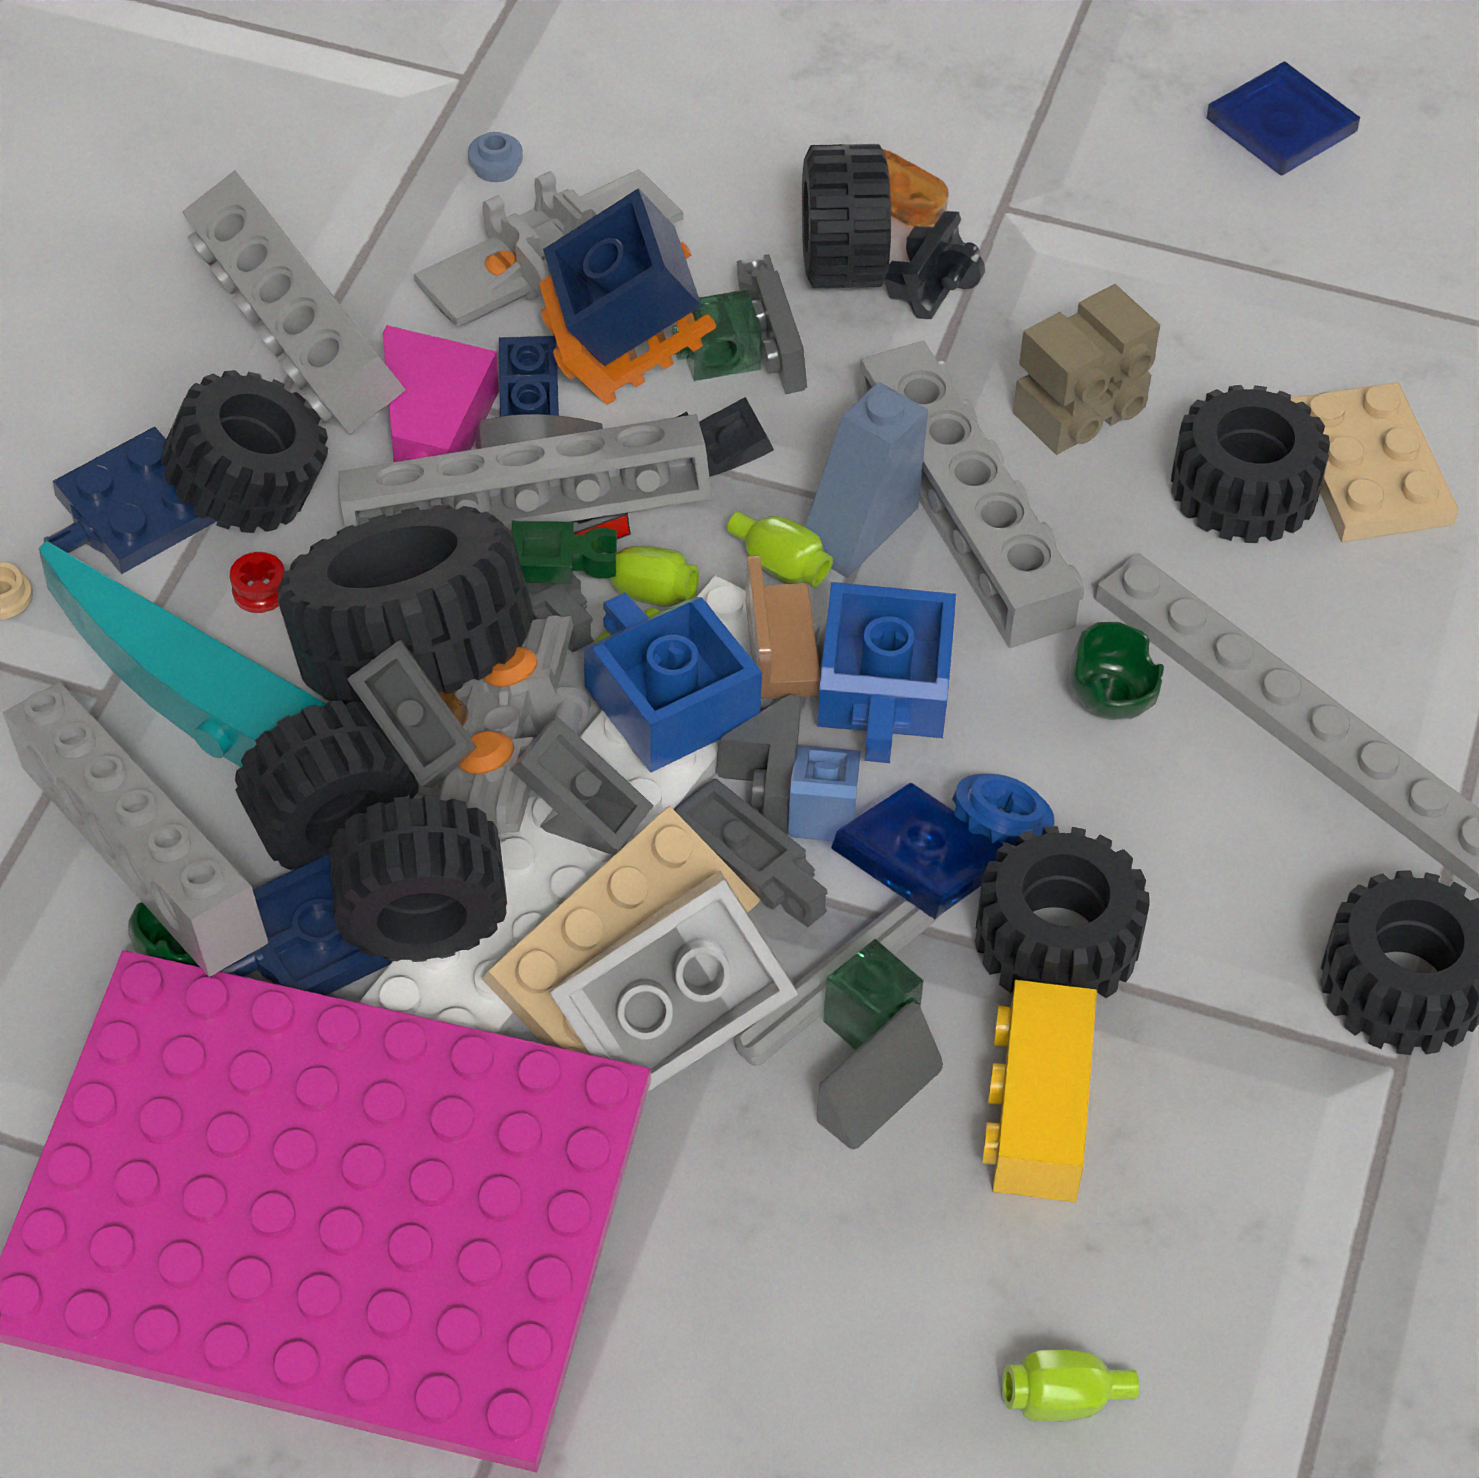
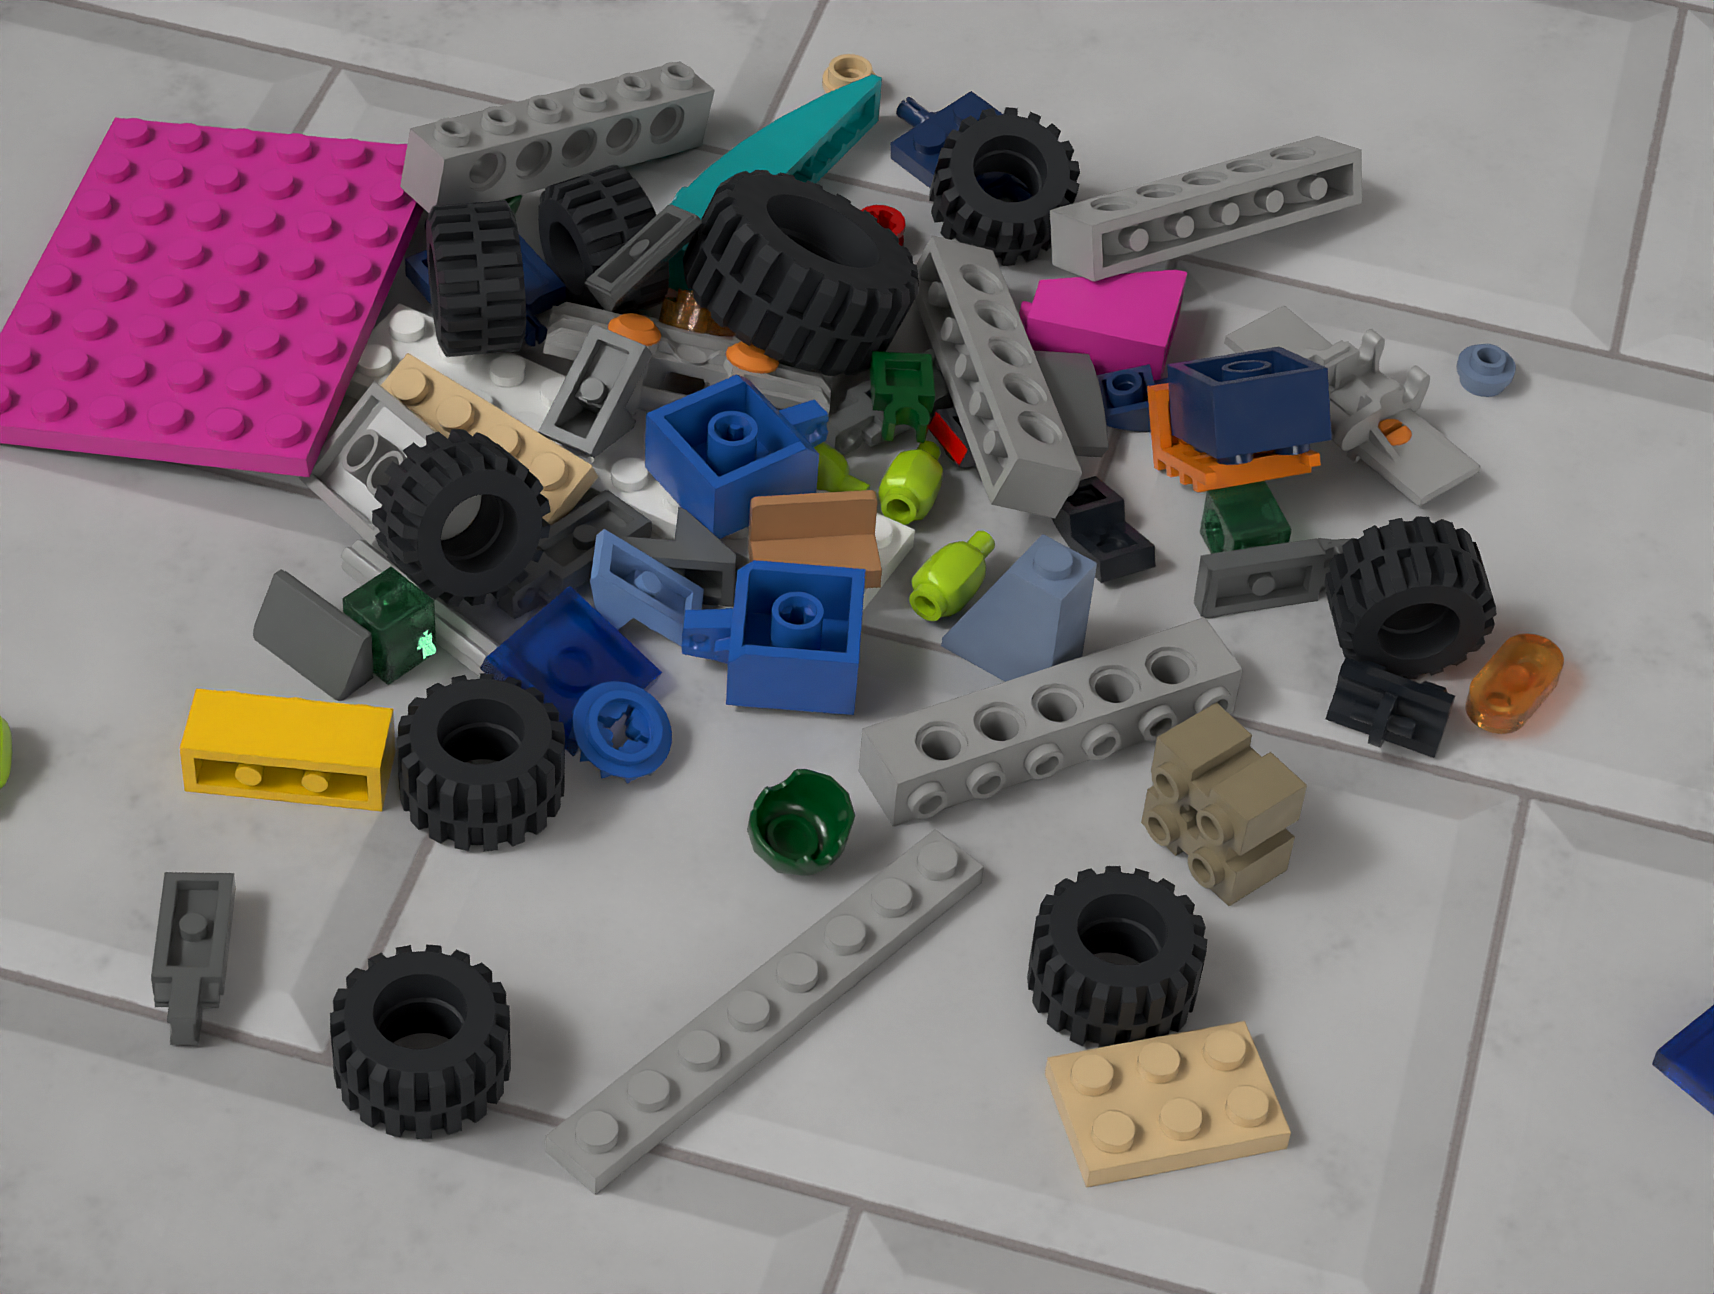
camera: 85 degrees right, 5 degrees down
none -> dark grey hinge [151,872,236,1045]
none -> black tyre [372,429,551,606]

